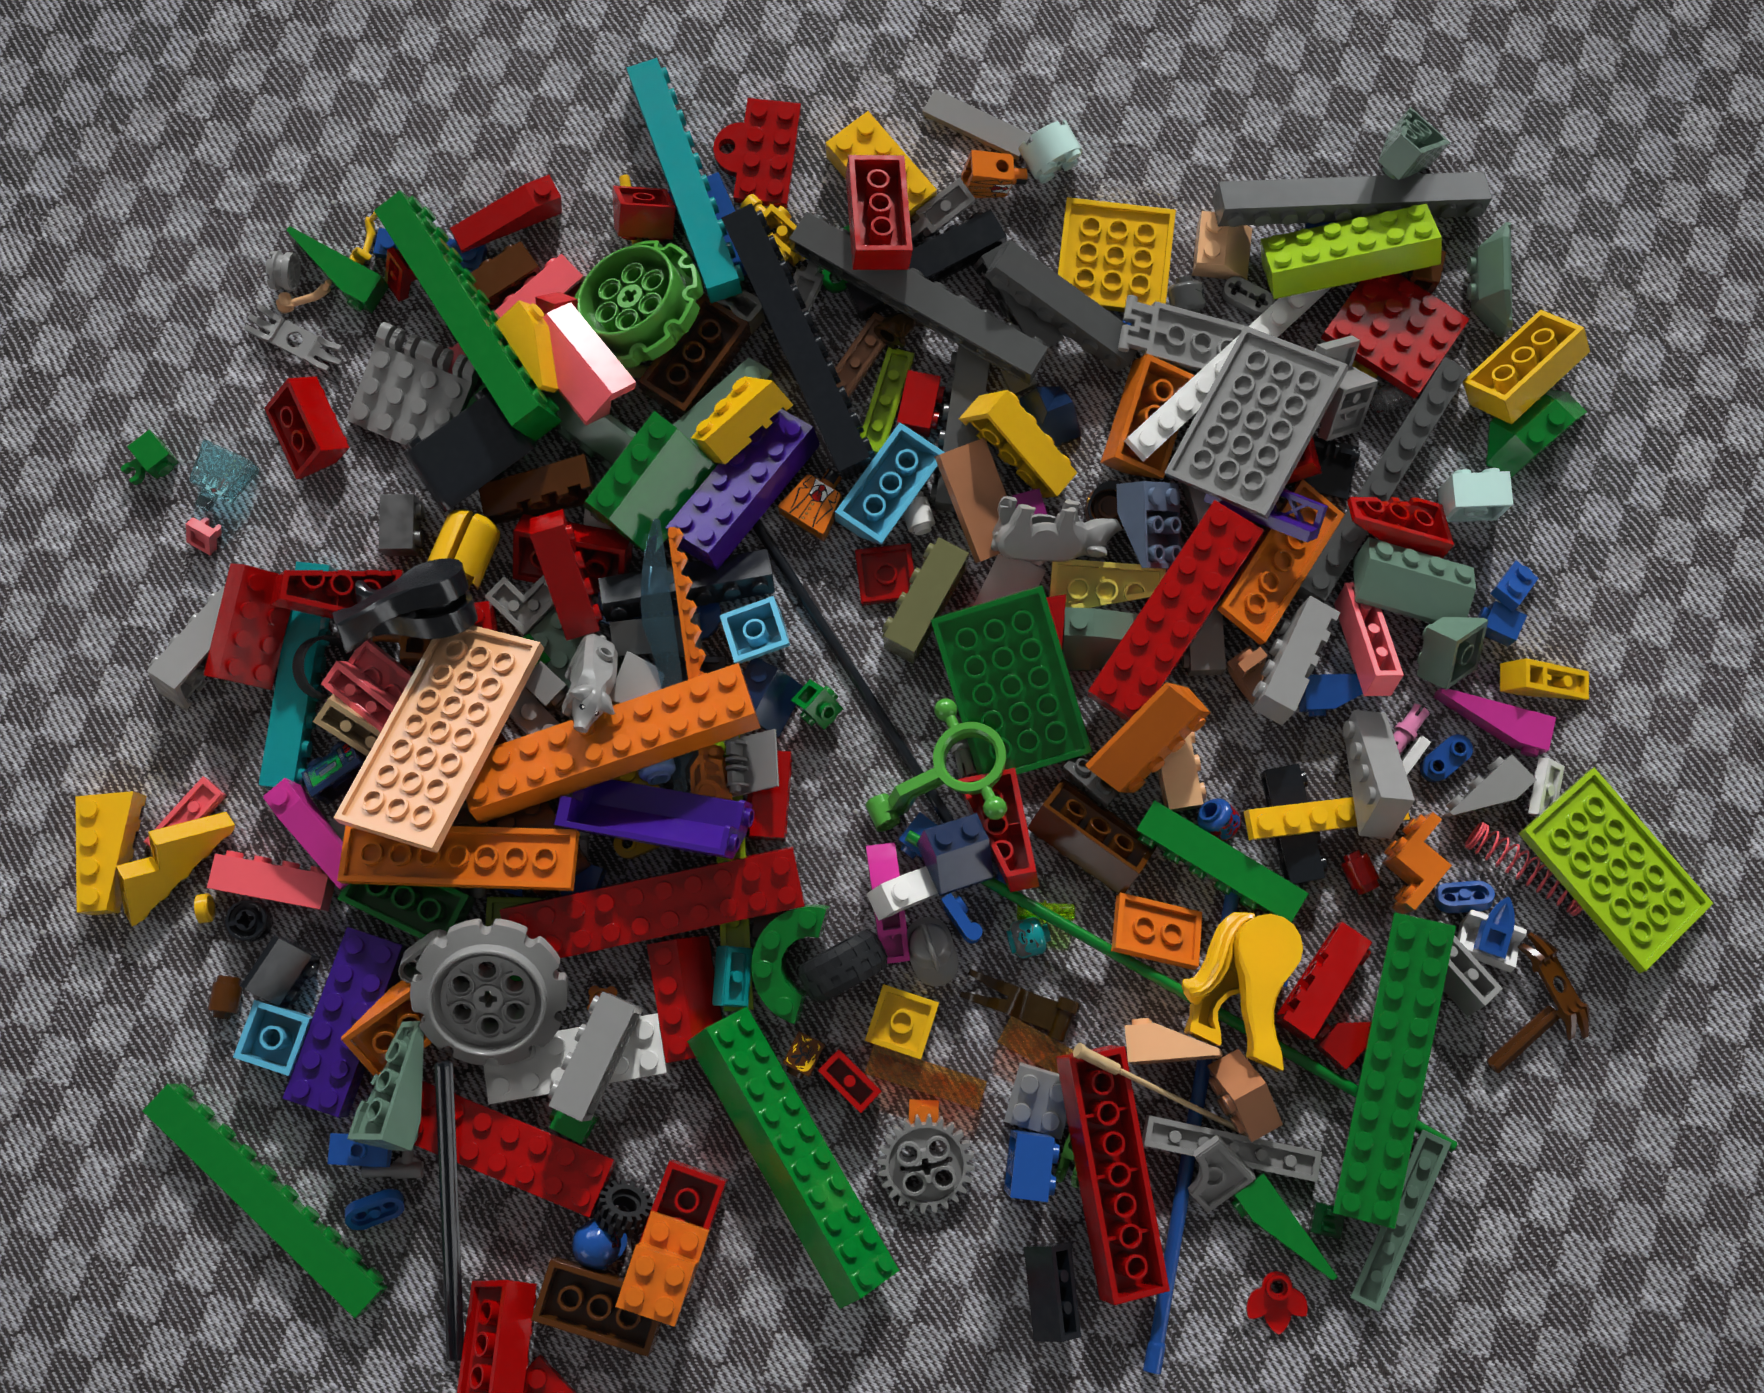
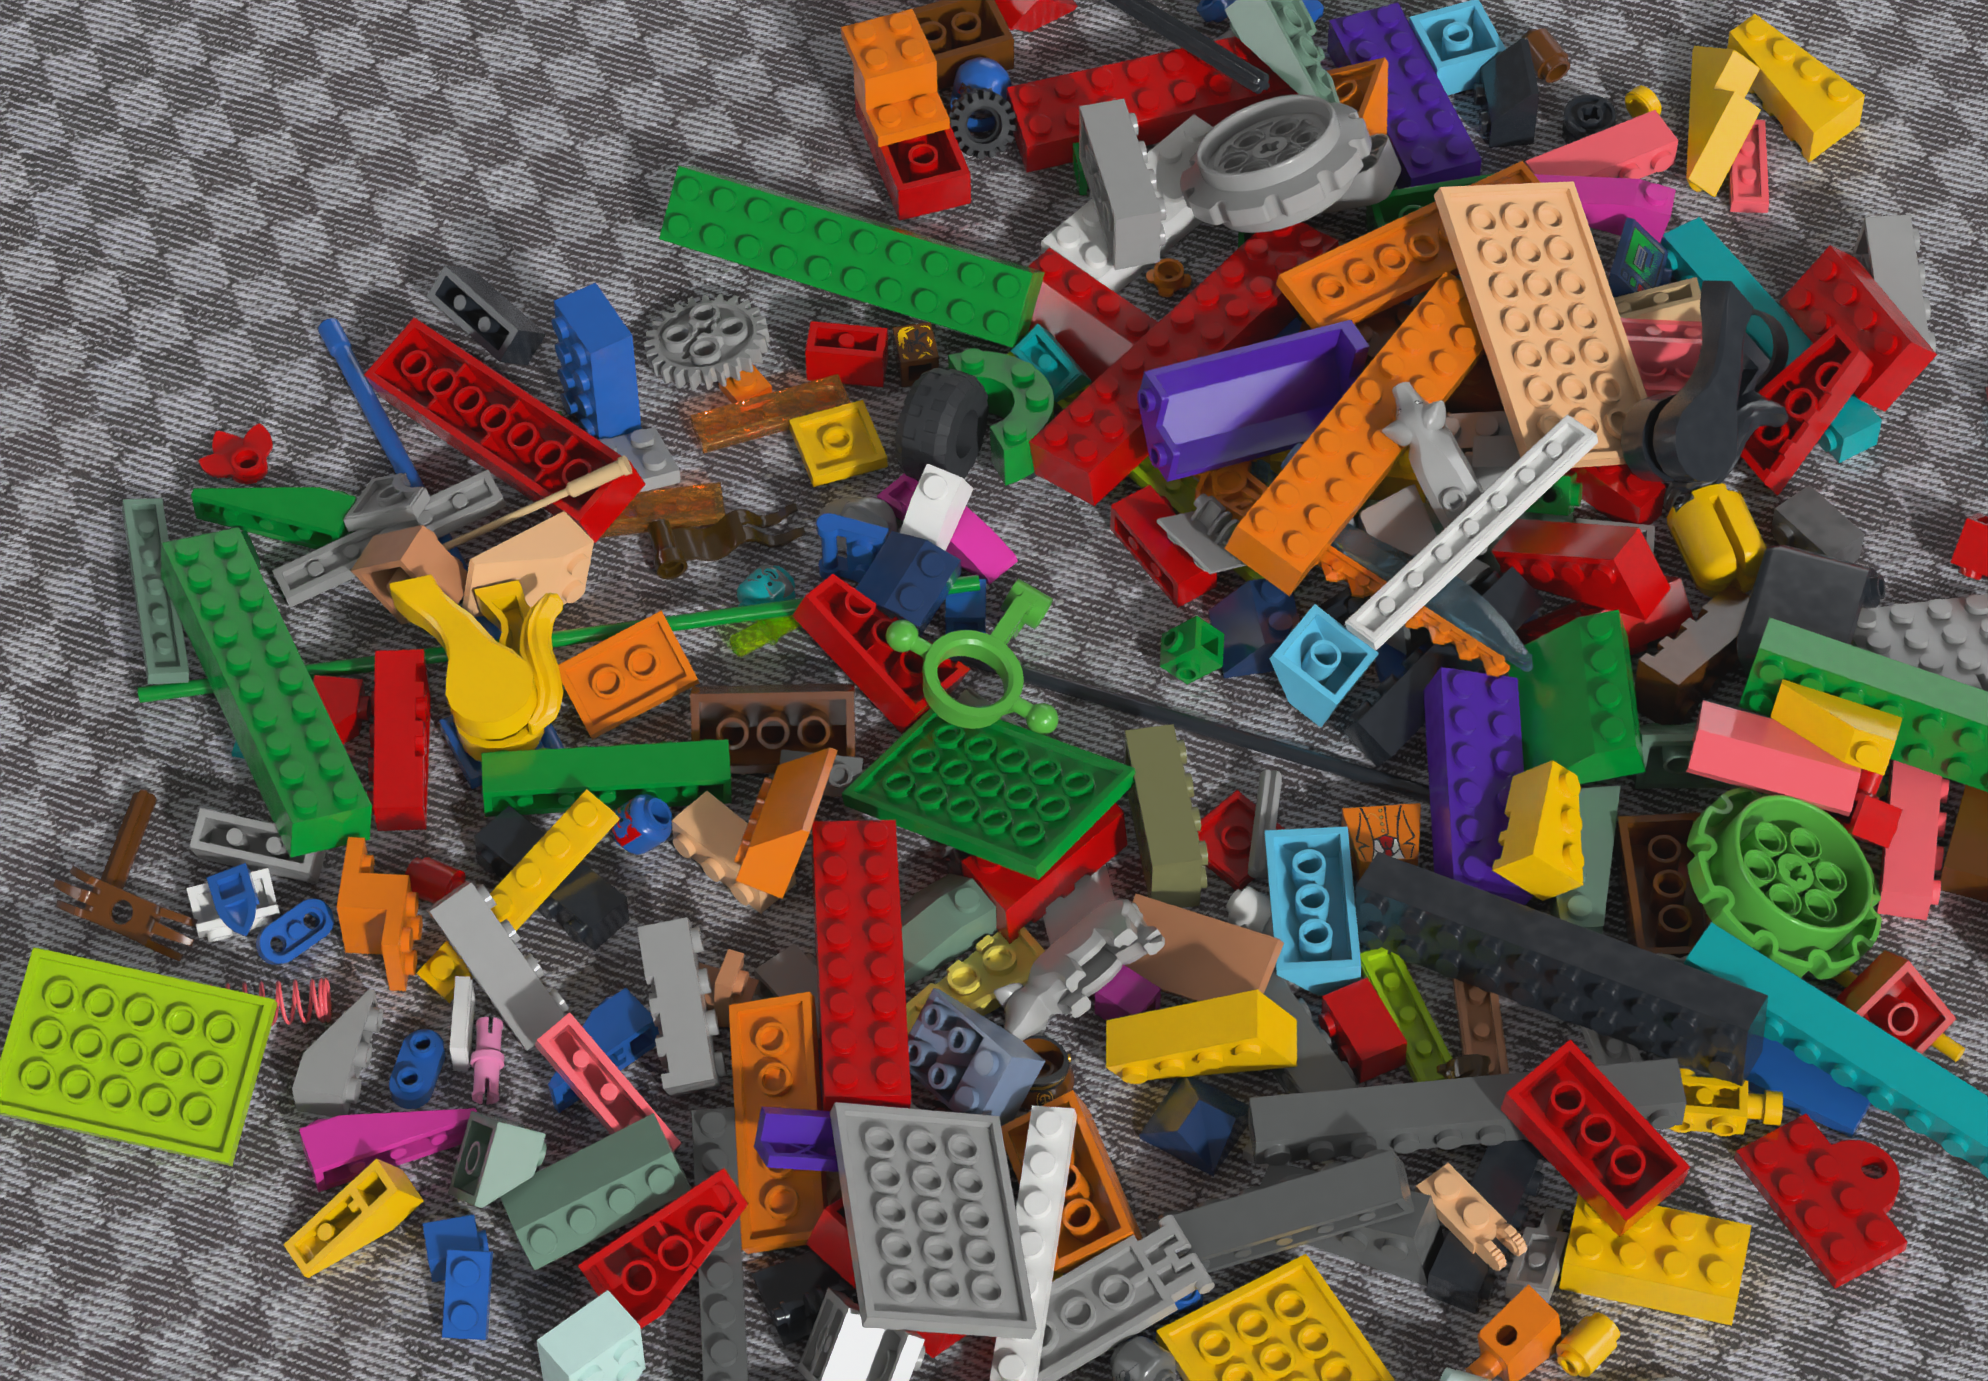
camera: 140 degrees right, 25 degrees down
white plate [1528,758,1565,817] -> none
none -> light grey axle [1248,769,1282,879]
none -> white tile [1345,414,1598,651]
none -> light nougat hinge [1415,1162,1527,1272]
none -> yellow brick [1556,1312,1620,1377]

